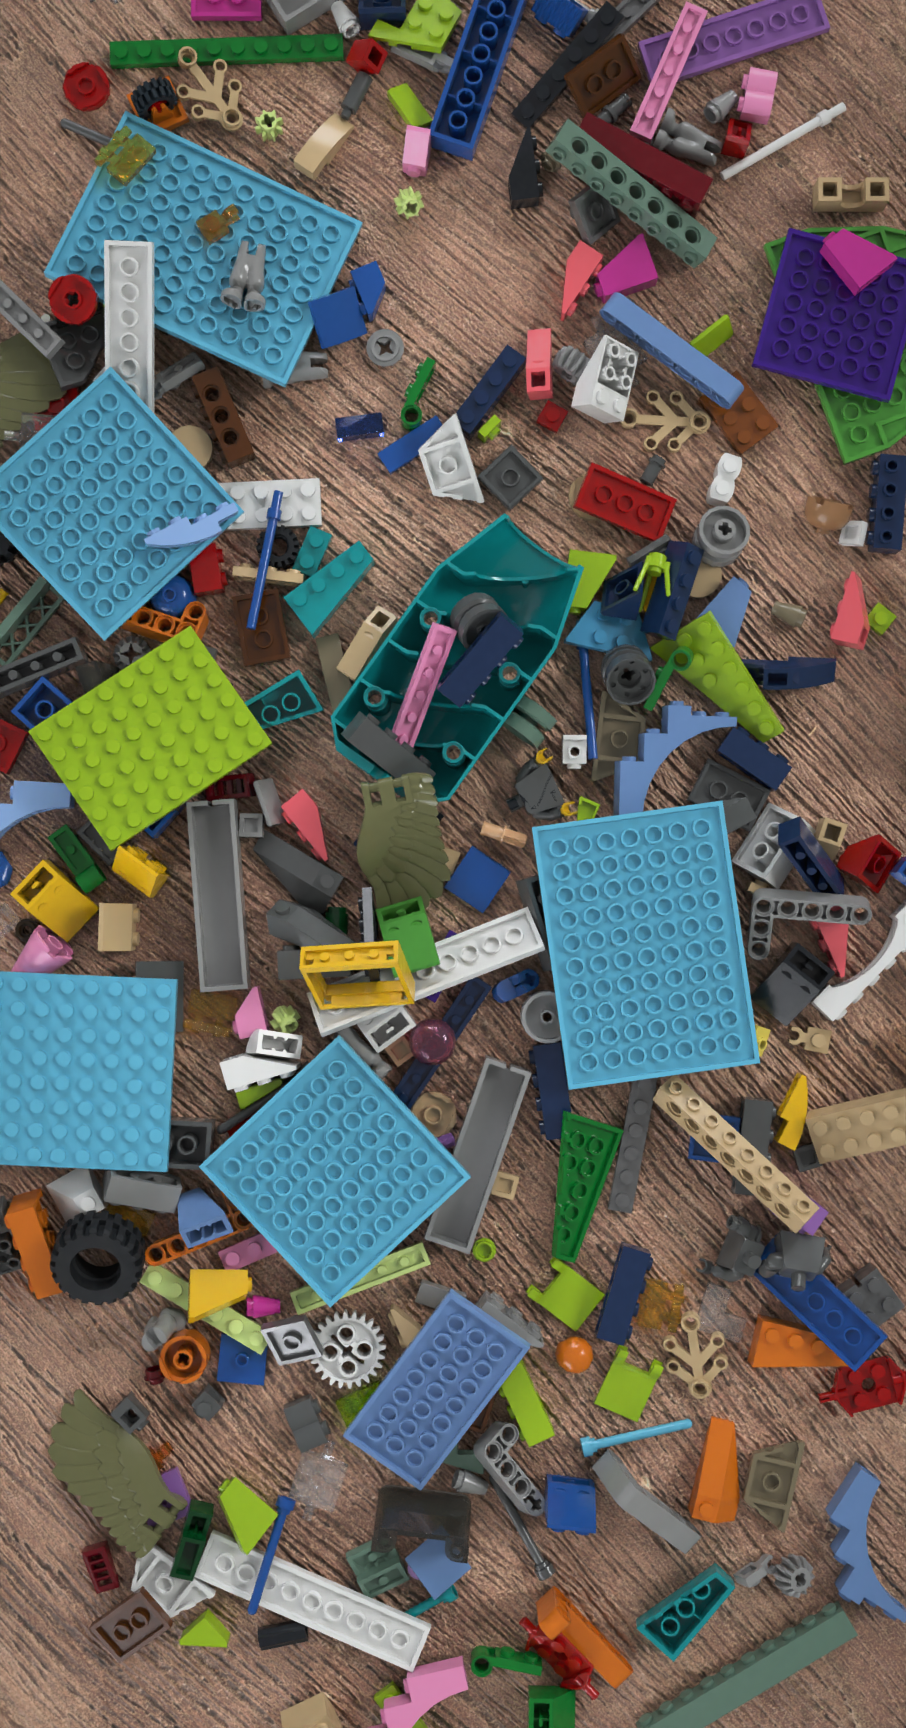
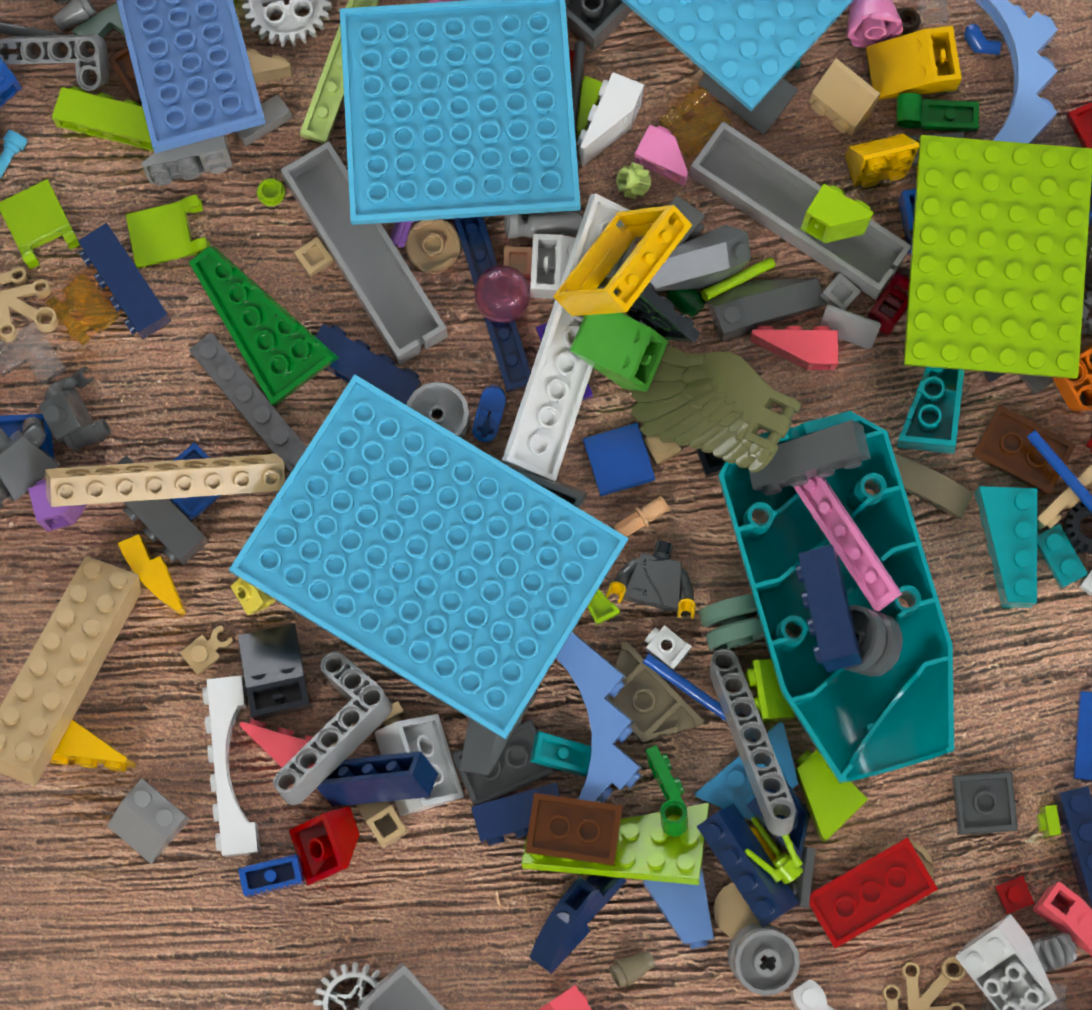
camera: 130 degrees right, 10 degrees down
white brick [245,1029,303,1060] -> none
tan slope [336,605,398,681] -> none
white wing [418,413,485,503] -> none
orange hair [555,1336,594,1374] -> none
dark grey wheel [600,644,656,705] -> none
dark grey pin [639,454,666,487] -> none
dark grey plate [792,1142,822,1172] -> none
none -> reddish brown plate [525,793,623,866]
none -> teal plate [530,731,591,777]
none -> lime bar [701,257,775,301]
none -> light grey beam [710,648,796,836]
none -> lime slope [745,659,795,725]
none -> lime slope [800,184,874,243]

